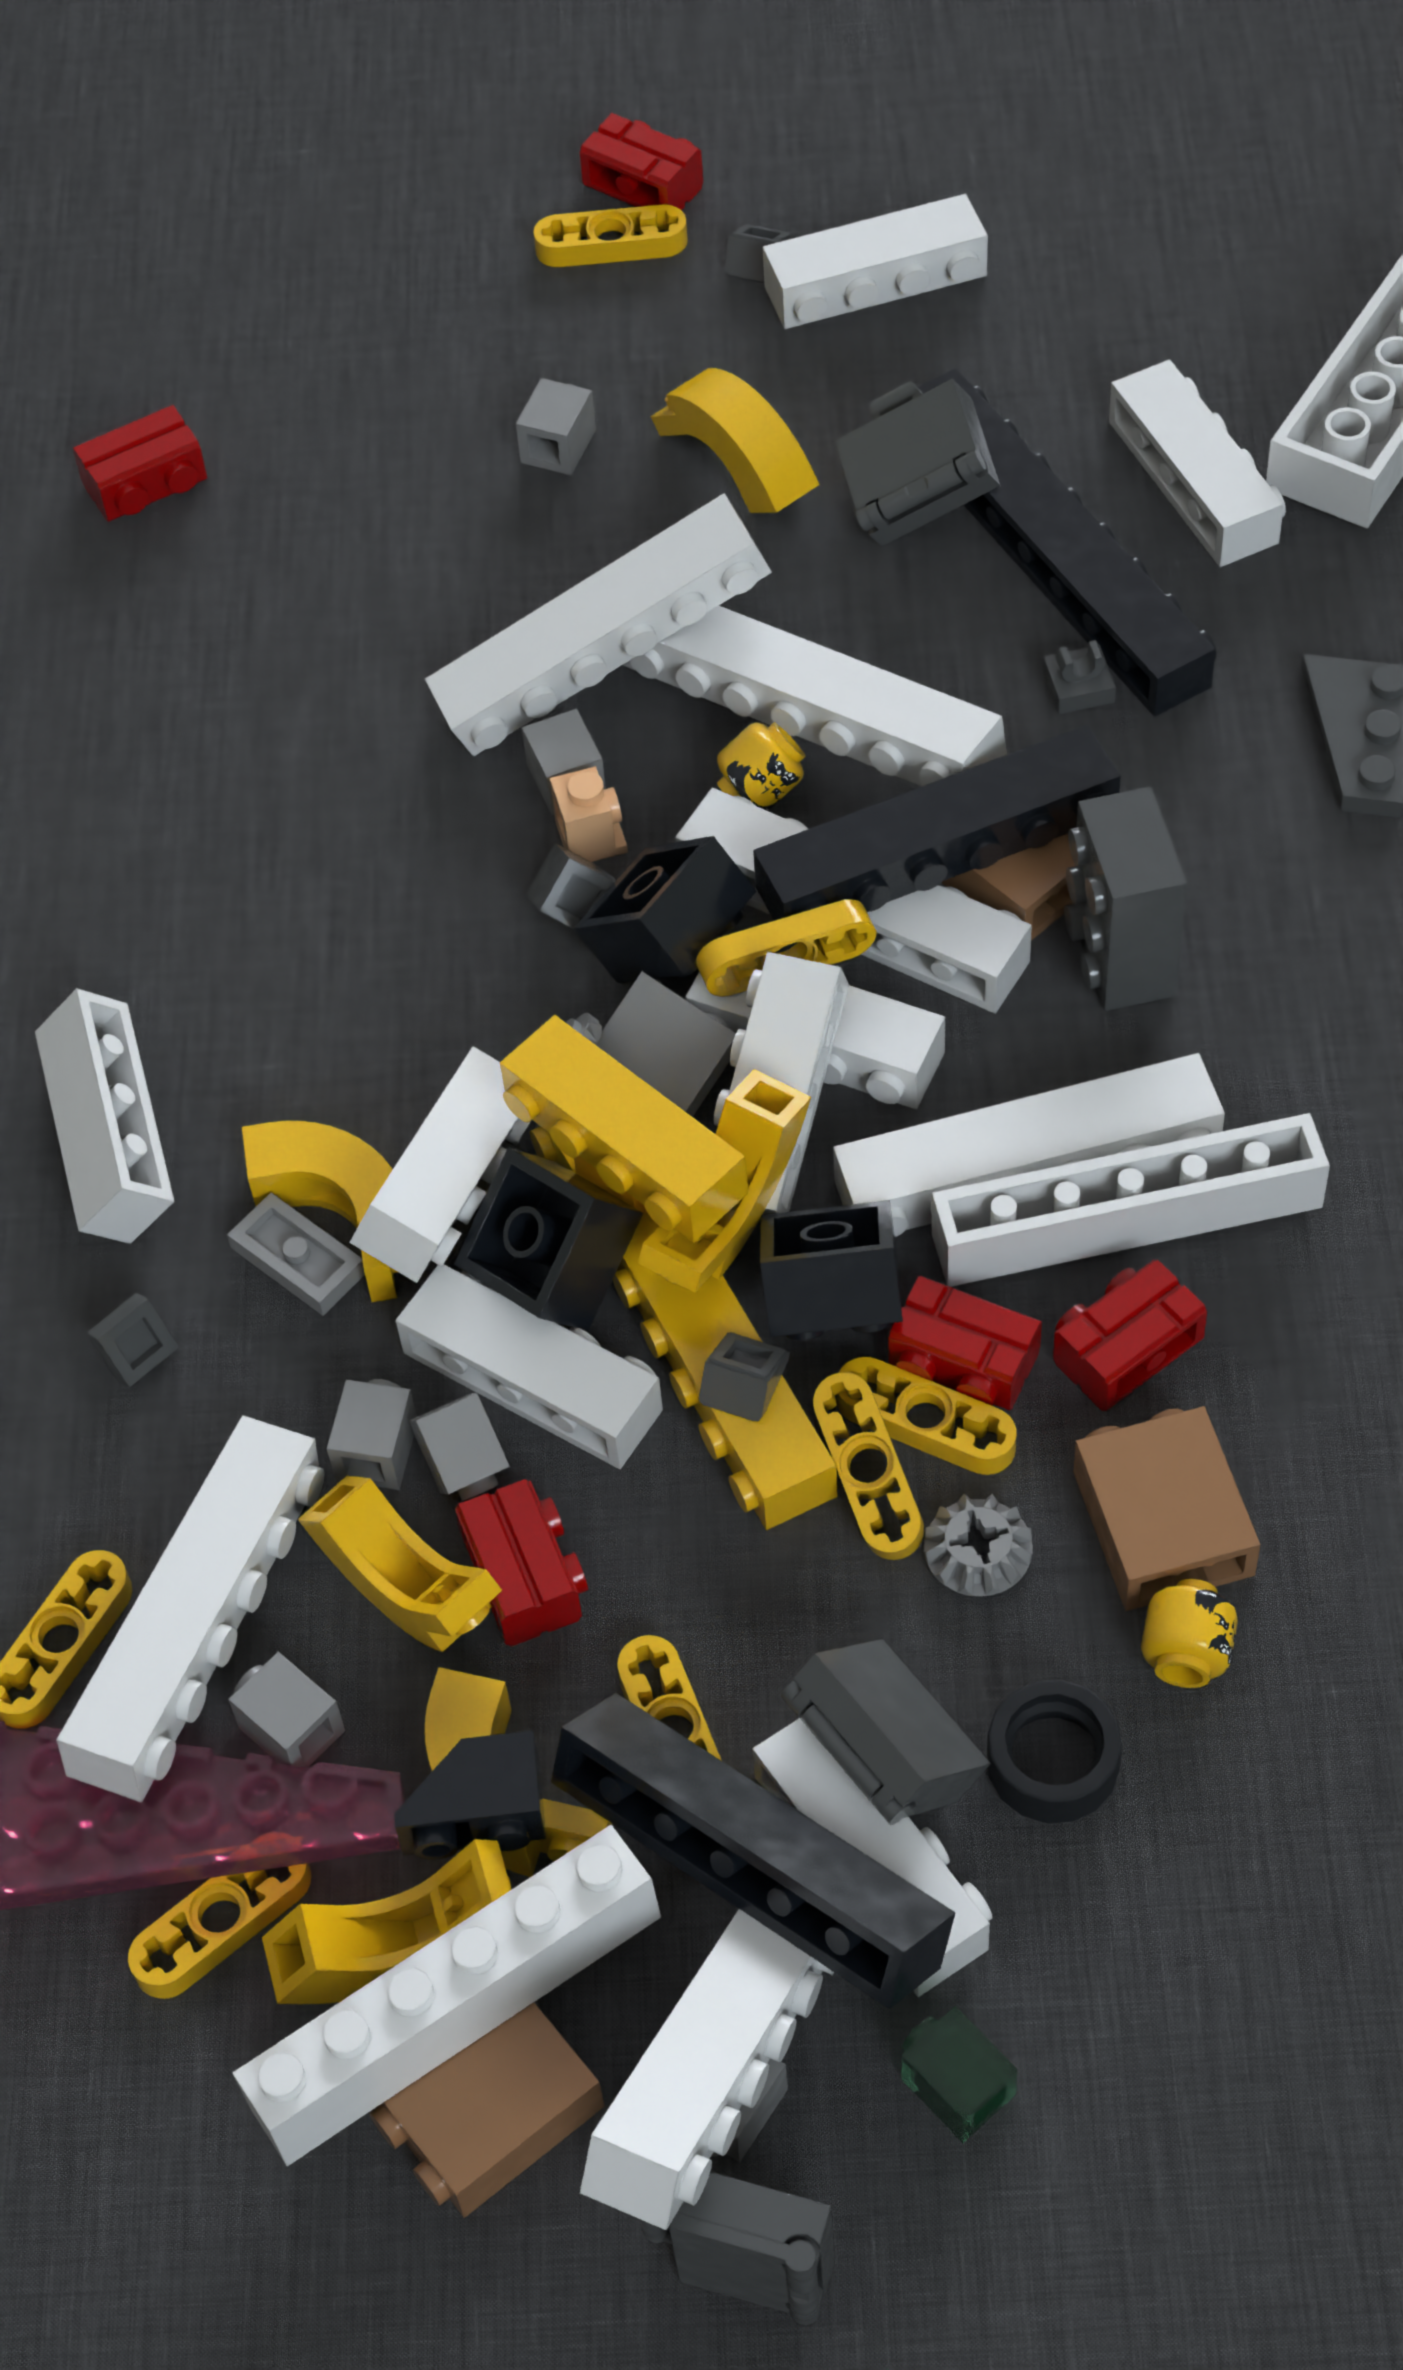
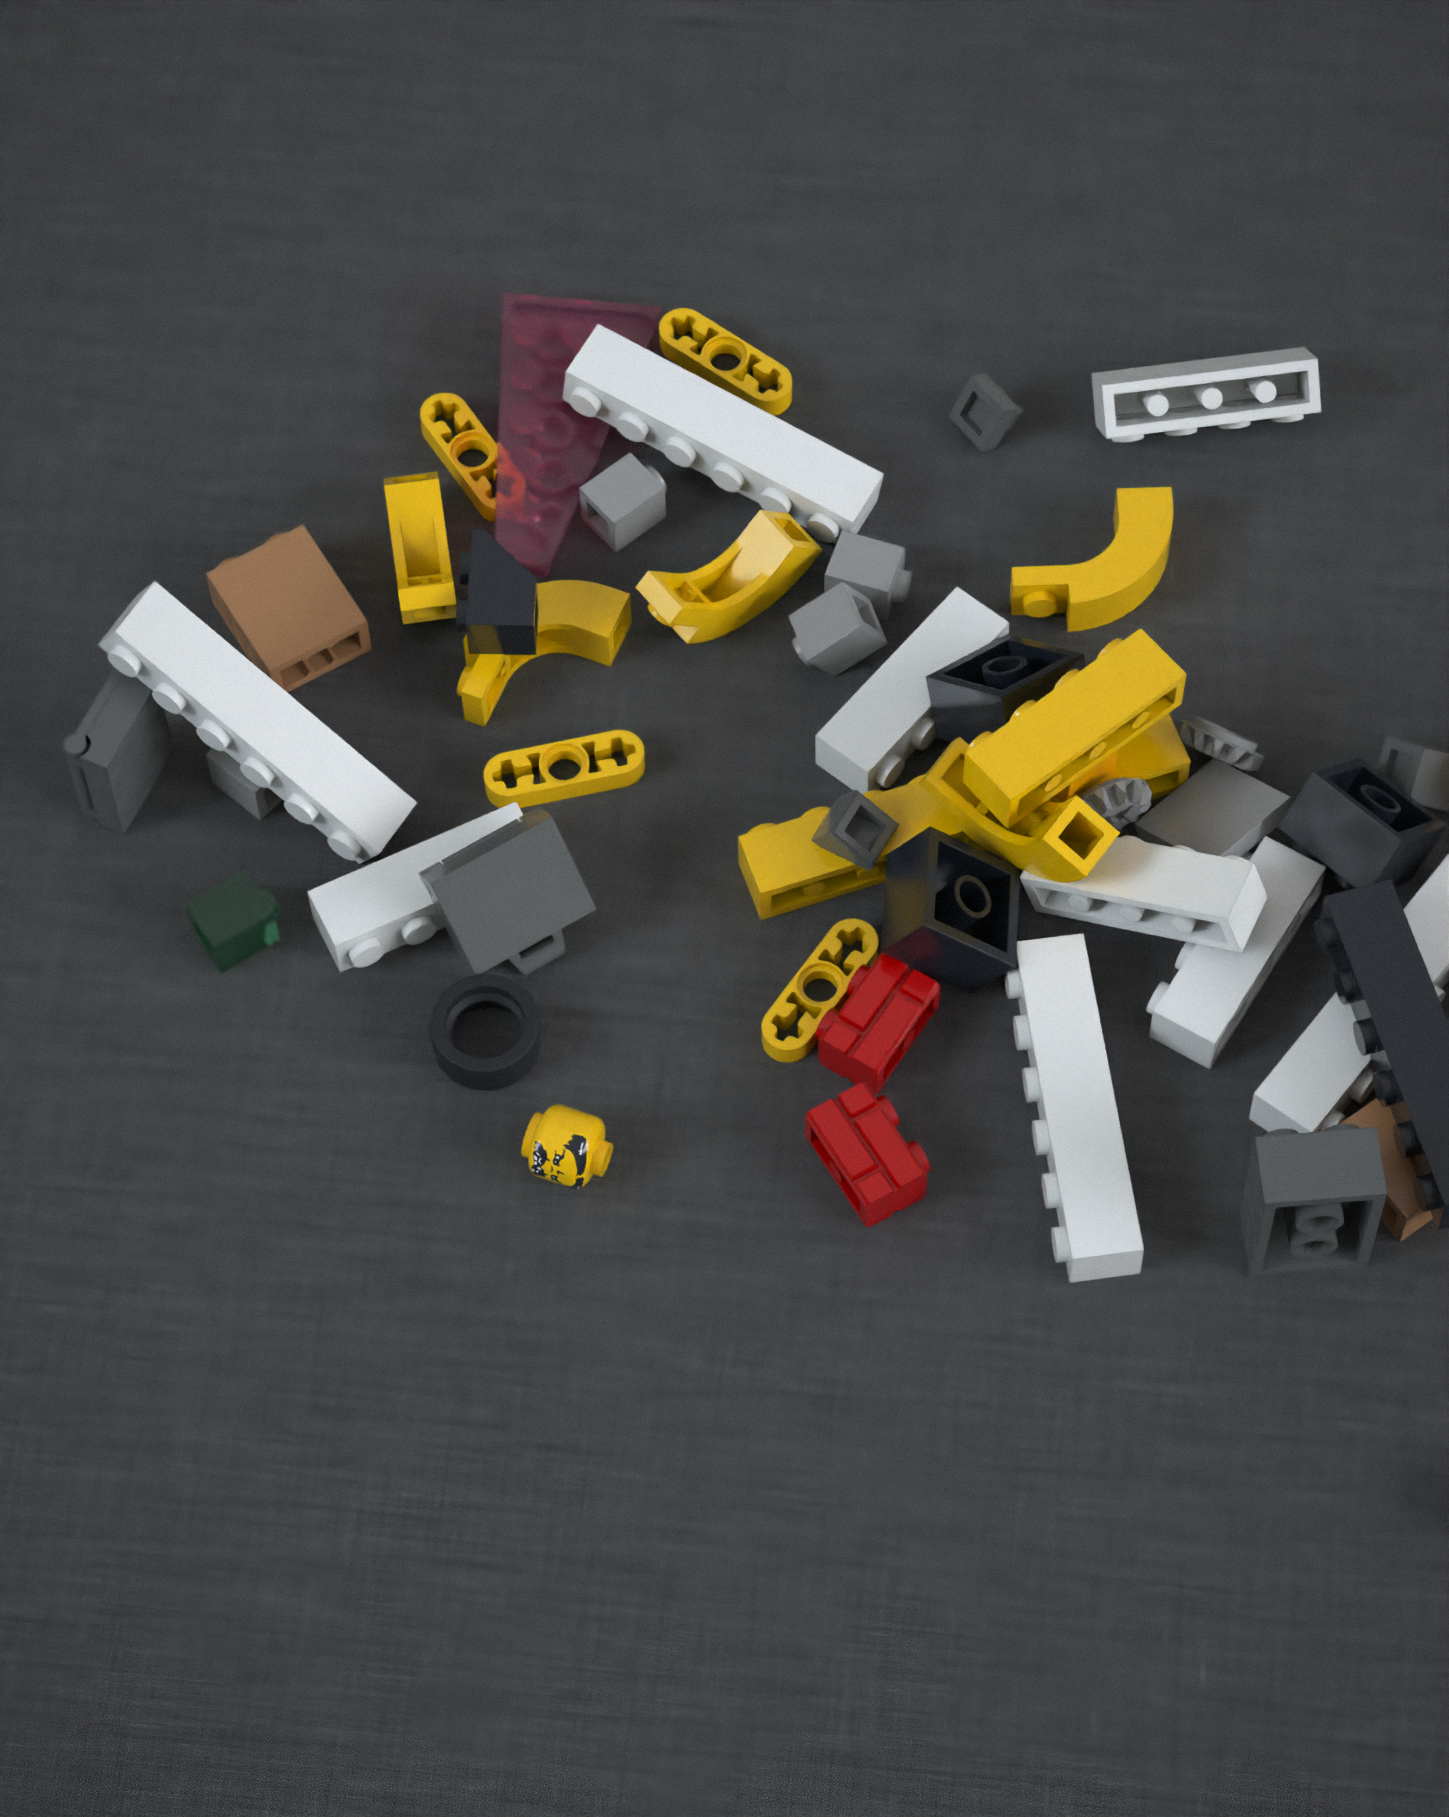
camera: 95 degrees right, 5 degrees up
light grey plate [227,1193,365,1316] -> none
white brick [232,1825,661,2166] -> none
white brick [349,1046,532,1283] -> none
red brick [455,1479,588,1647] -> none
black brick [551,1693,956,2009] -> none
yellow beam [696,899,876,997] -> none
yellow beam [813,1372,924,1560] -> none
light grey gear [924,1494,1033,1597] -> none
white brick [932,1113,1330,1287] -> none
medium nougat brick [1073,1406,1261,1611] -> none

